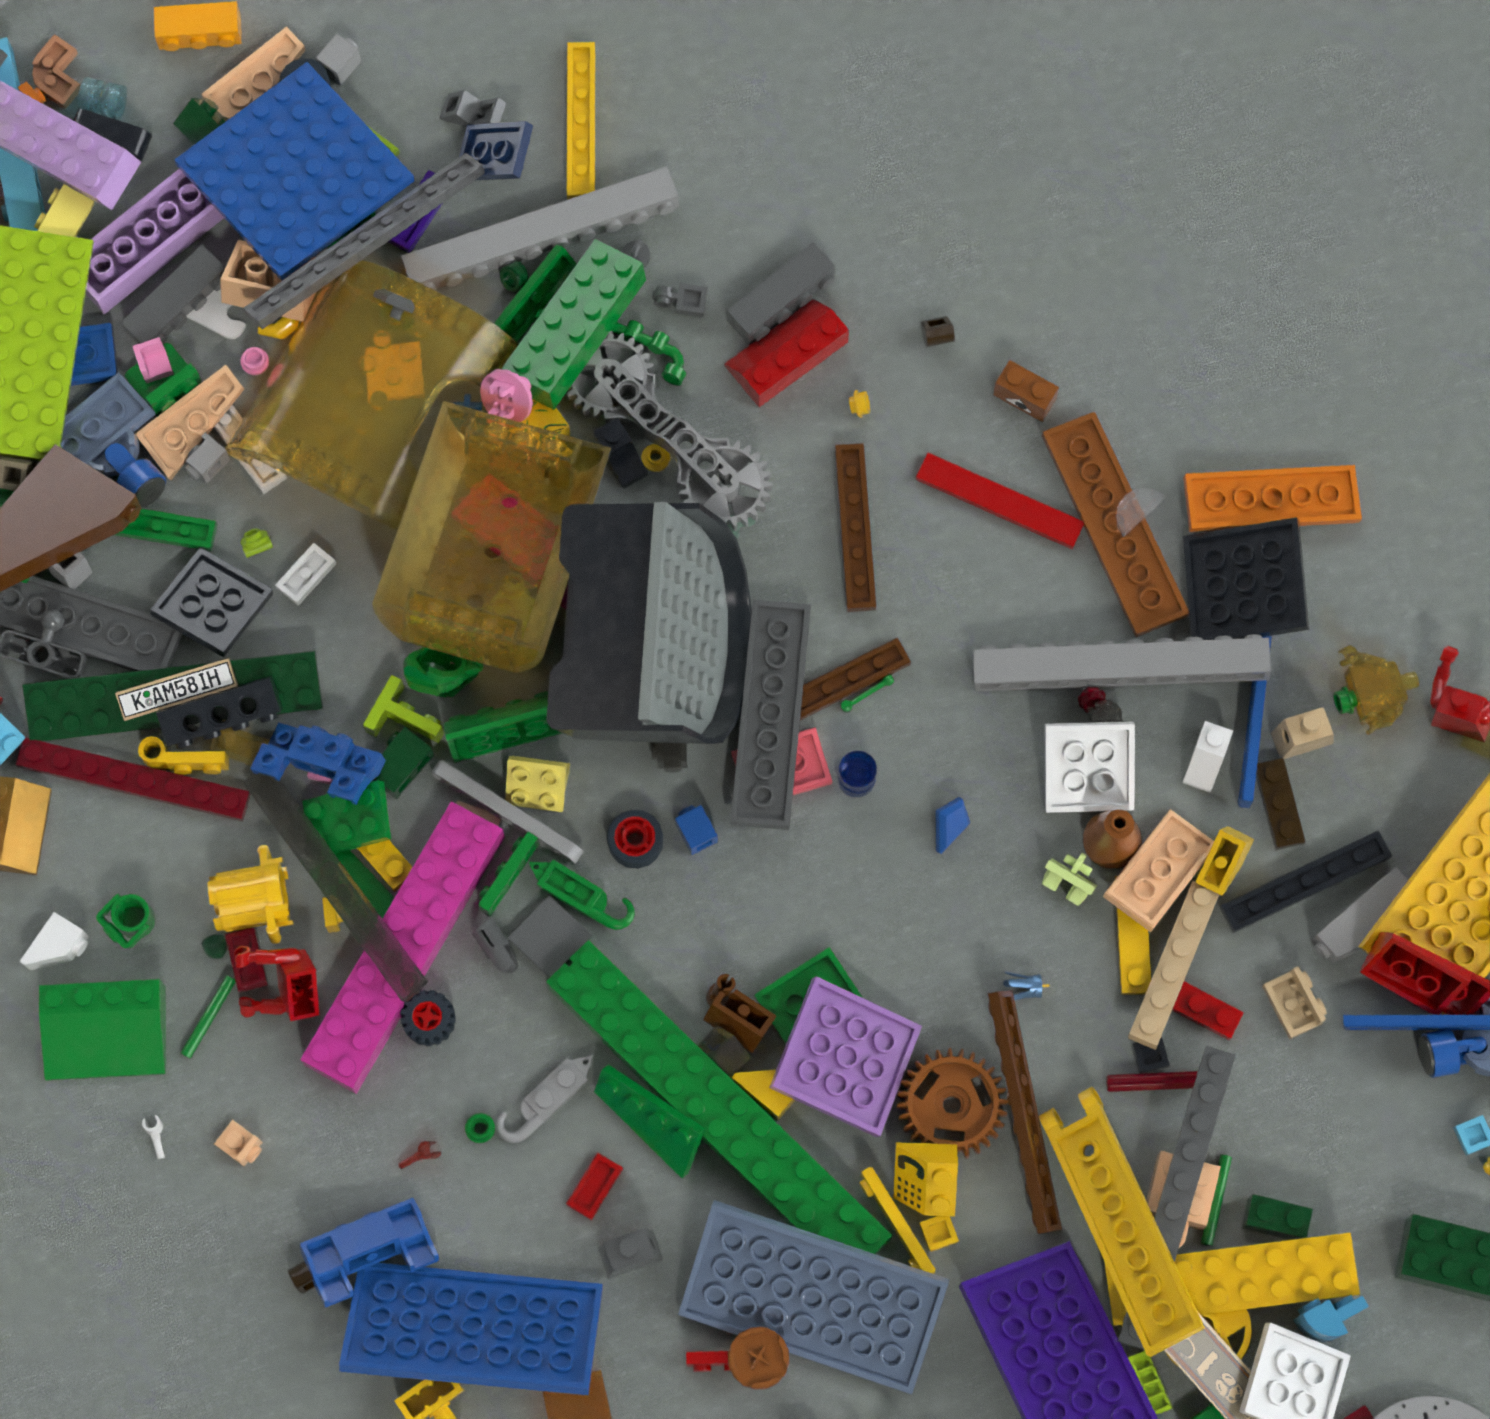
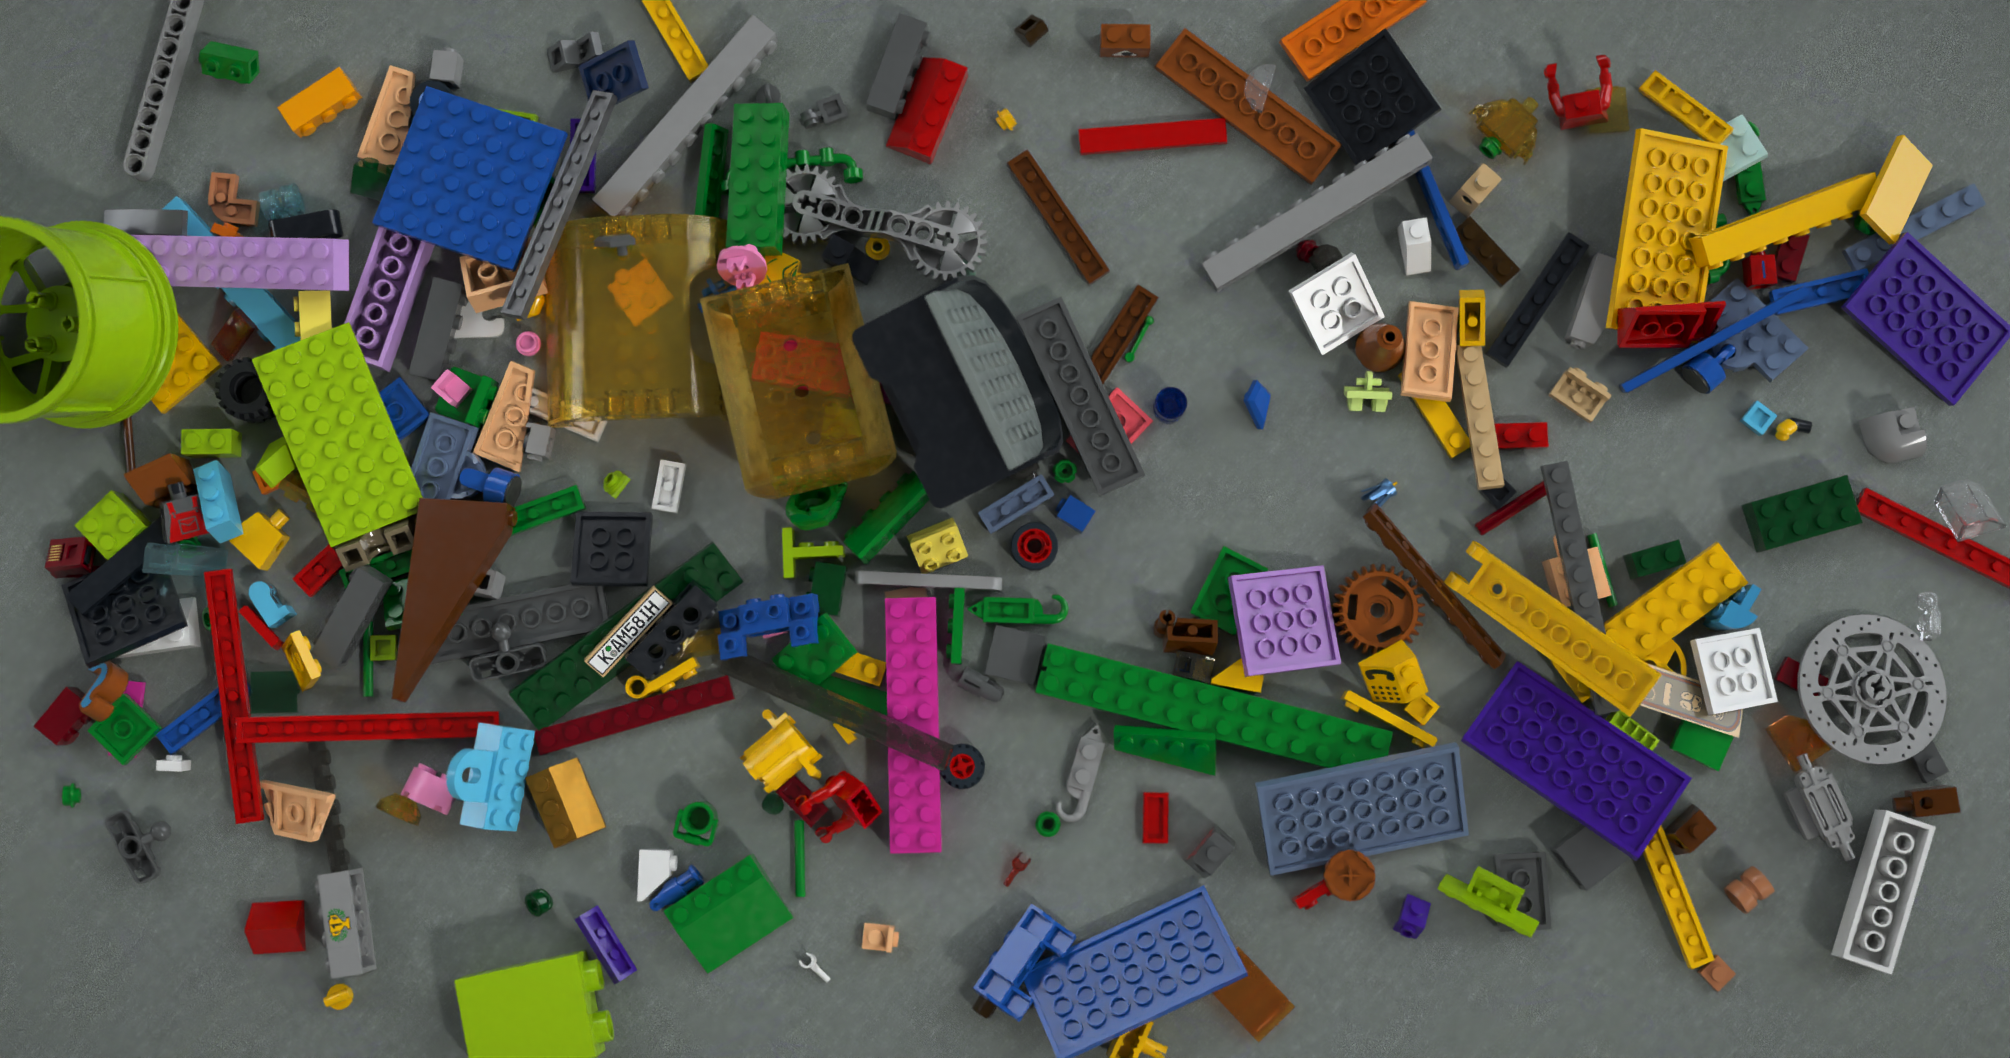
camera: 30 degrees left, 10 degrees up
dark green tile [500,261,528,292] -> none
none -> blue piece [649,864,705,911]
none -> sand blue plate [978,474,1055,535]
none -> green plate [1052,459,1077,483]

